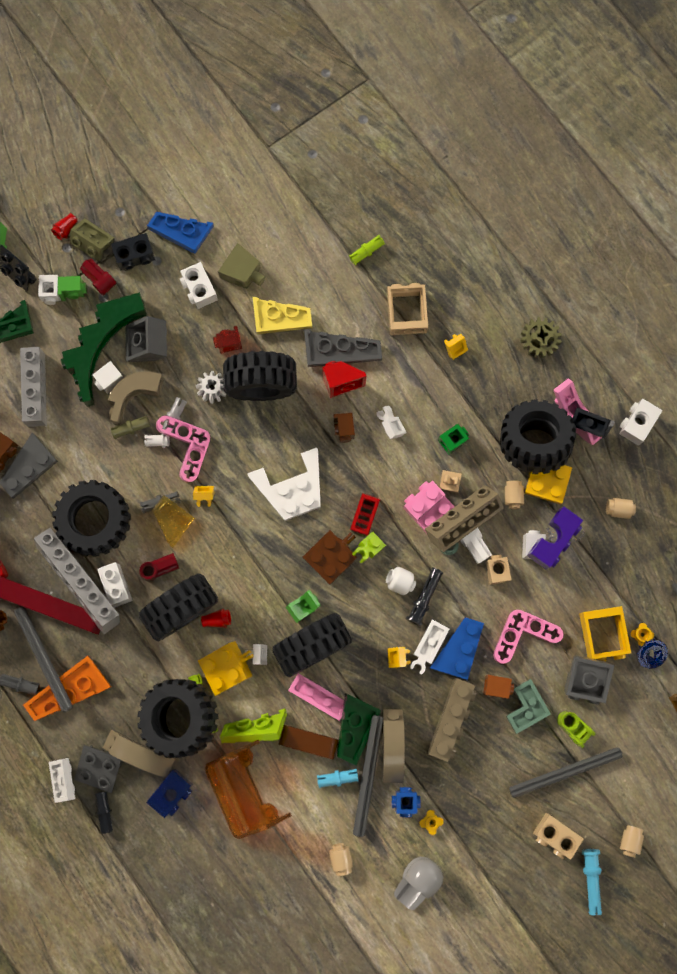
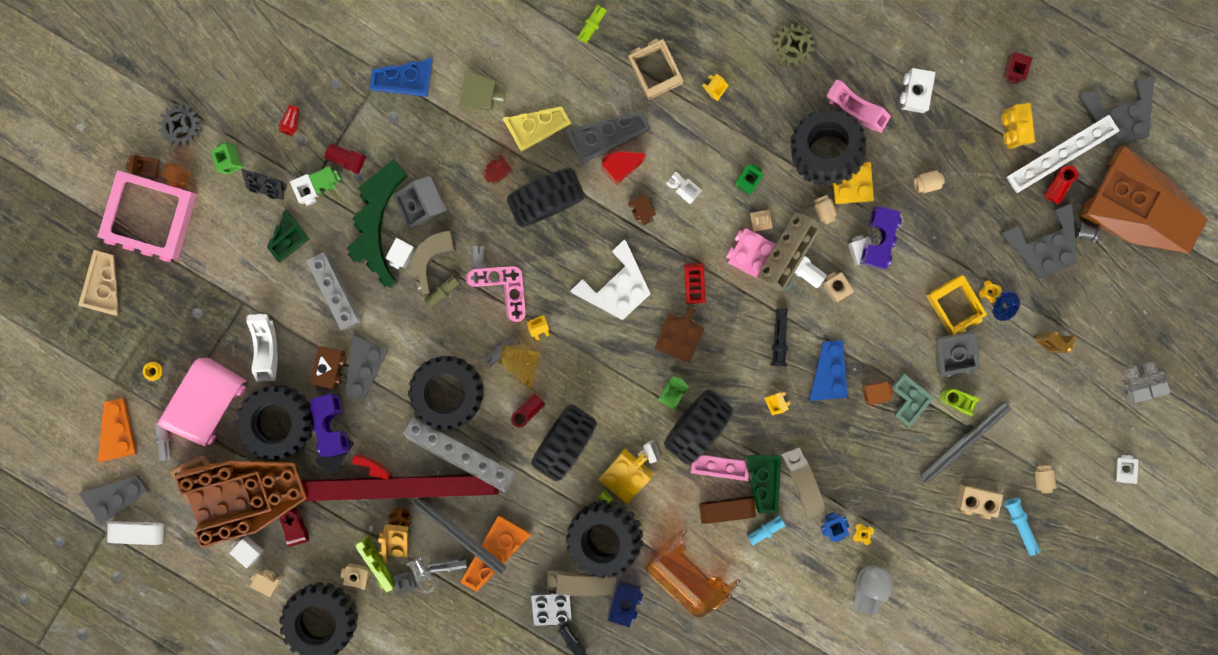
camera: 15 degrees left, 10 degrees up
white bracket [49,758,75,803] -> none
olive bracket [70,218,114,261] -> none
white brick [97,562,133,608] -> none
black brick [111,233,155,271] -> none
white pin [144,434,170,448] -> none
white brick [180,262,218,309] -> none
white gear [196,371,226,403] -> none
red cone [201,609,231,628] -> none
lime wing [220,708,287,743] -> none
tan brick [329,843,353,876] -> none
lime plate [352,532,386,563] -> none
dark grey axle [353,715,384,837] -> none
white head [386,567,416,595] -> none
white plate [410,620,449,674] -> none
dark tan brick [427,678,477,762] -> none
bright pink beam [493,610,563,664] -> none
black slope [572,407,615,439] -> none

